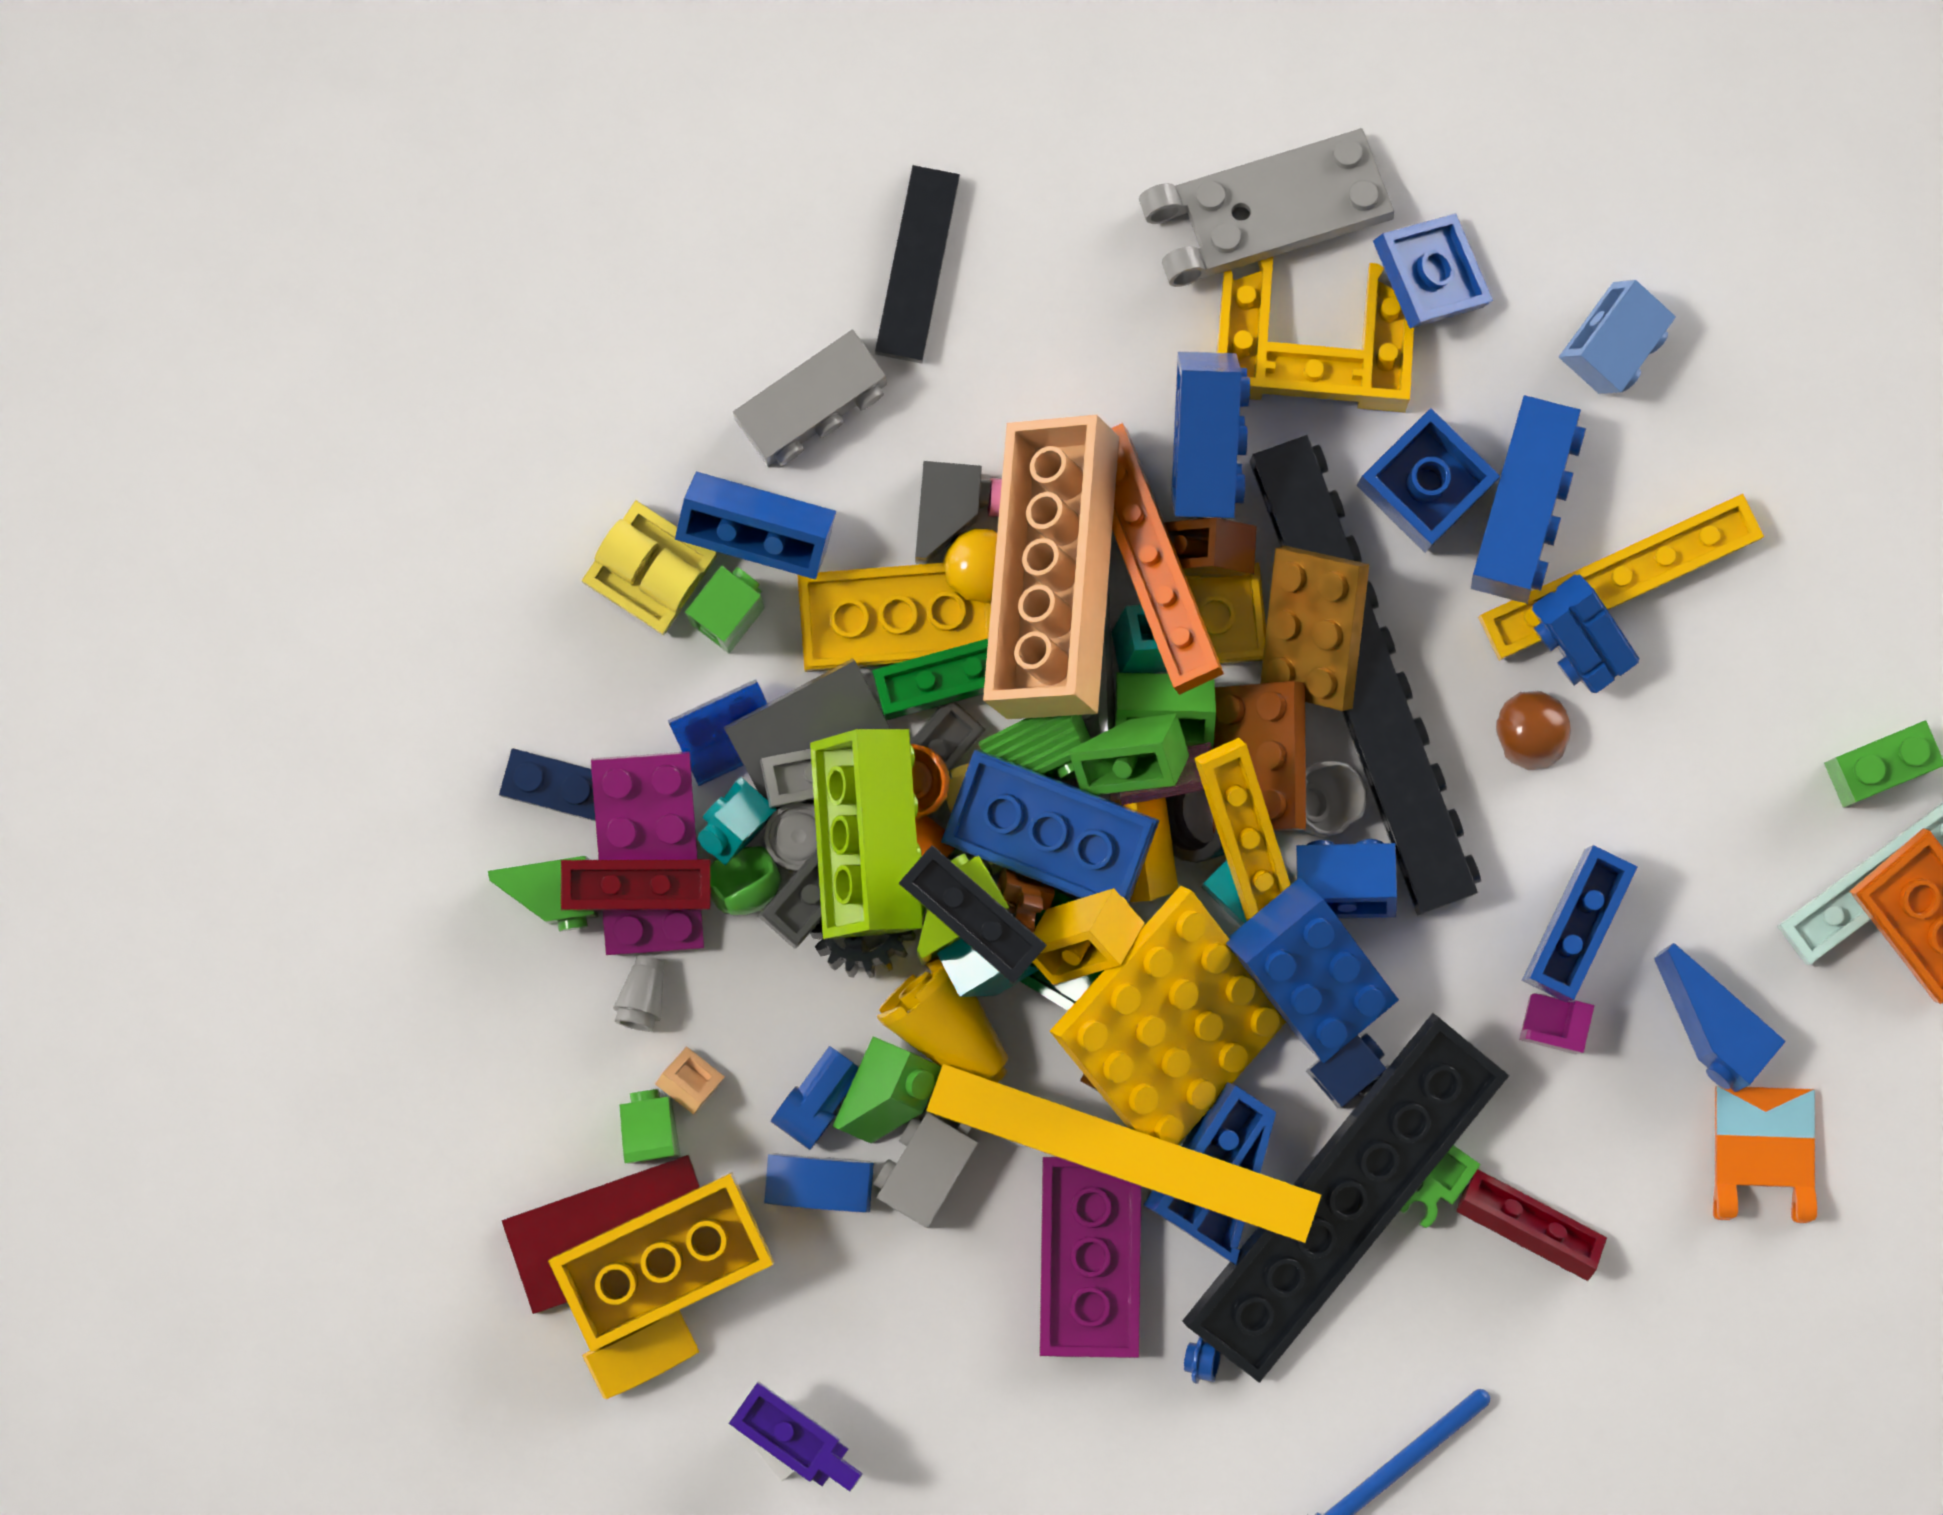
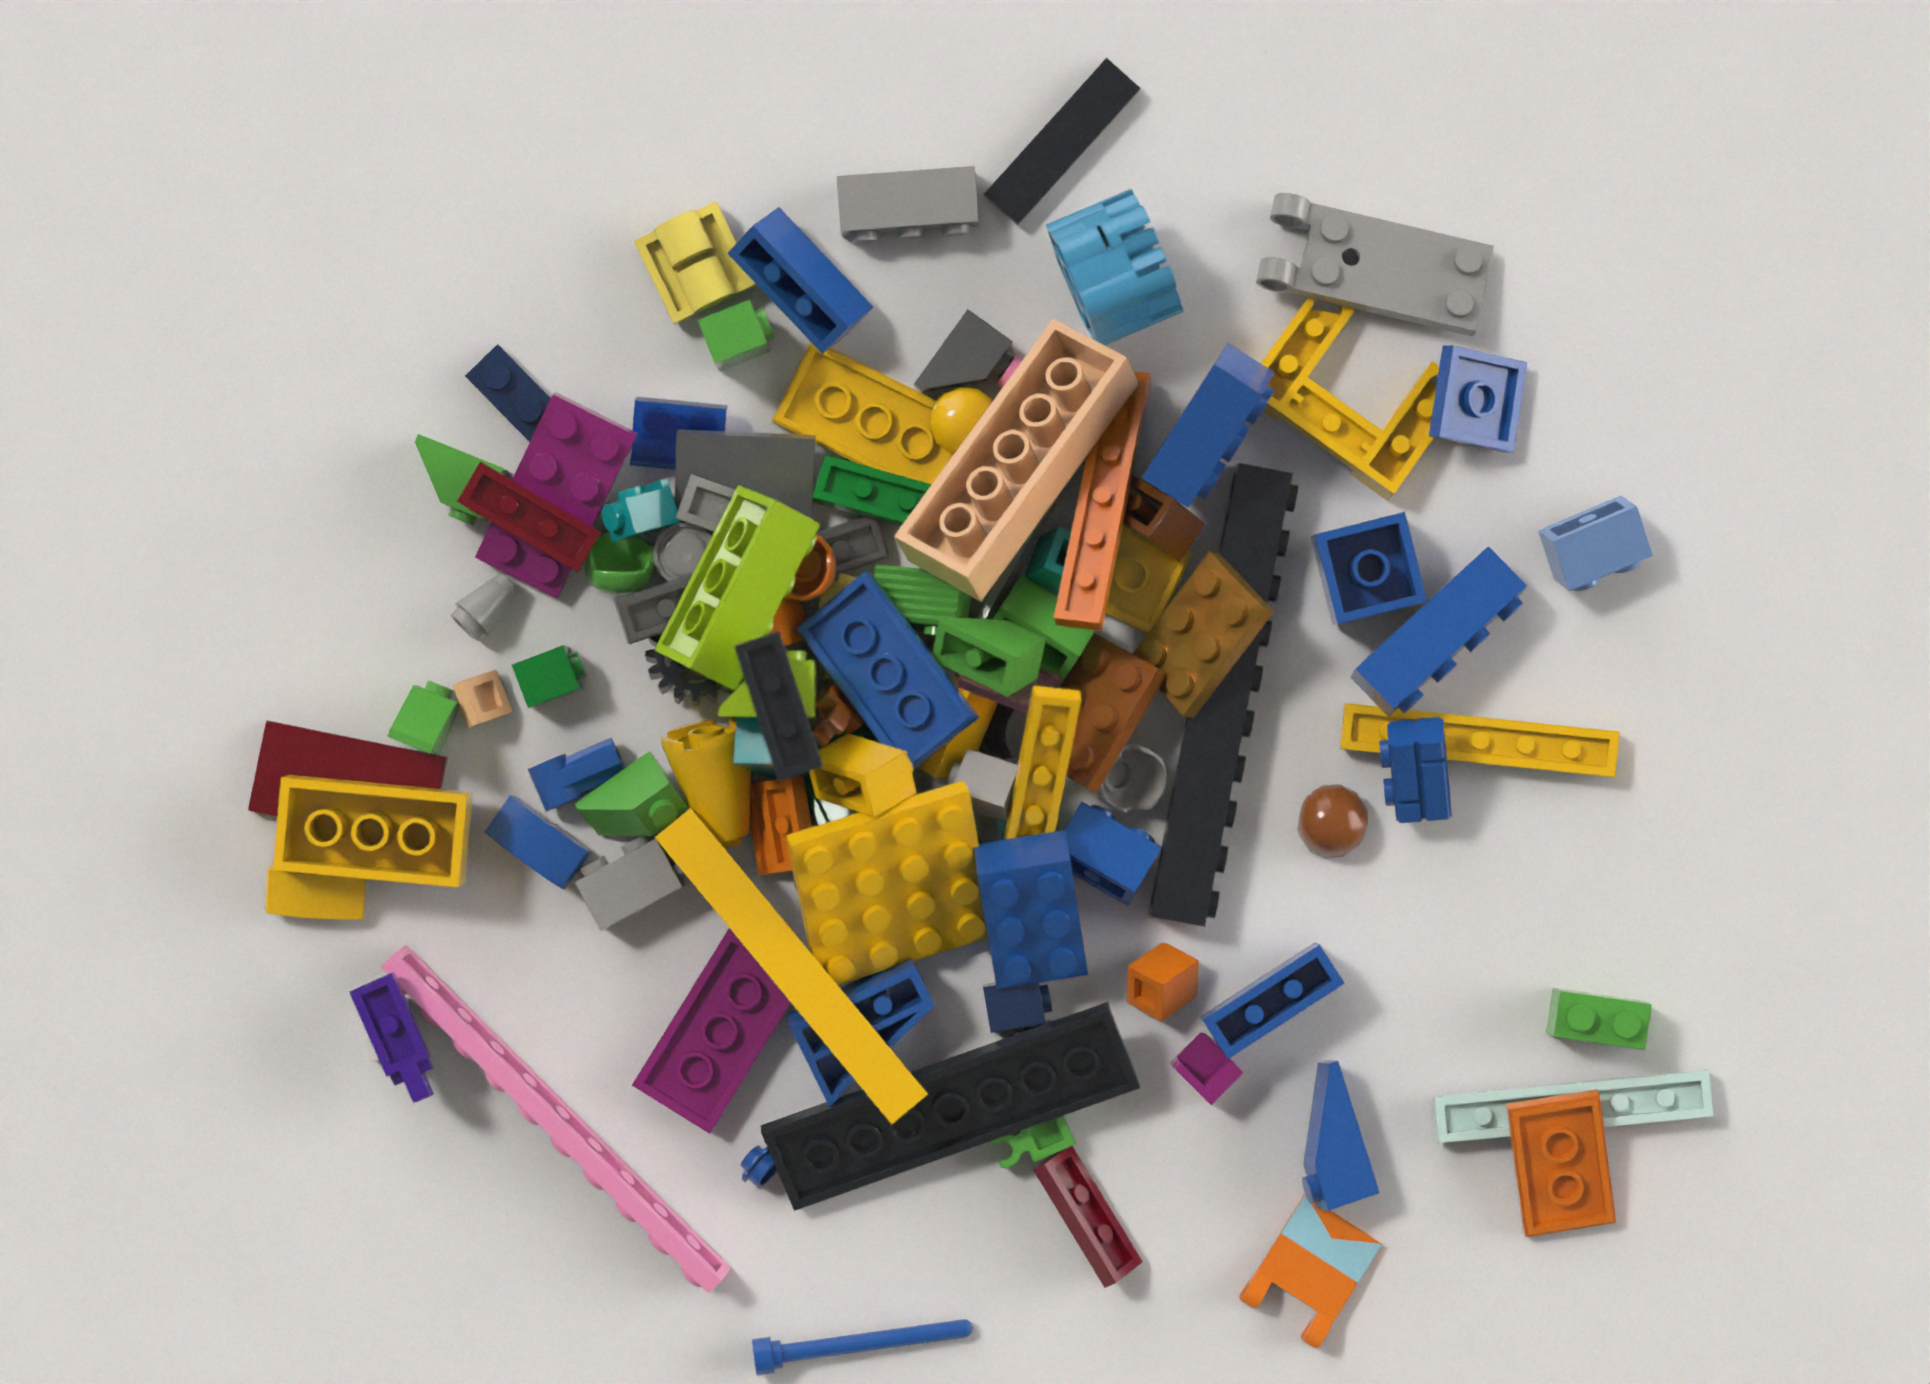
camera: 35 degrees right, 5 degrees up
none -> bright pink plate [381,945,731,1293]
none -> green brick [512,645,587,708]
none -> orange plate [750,775,812,875]
none -> light grey brick [948,749,1018,822]
none -> dark azure piece [1046,189,1184,345]
none -> orange panel [1127,943,1199,1022]

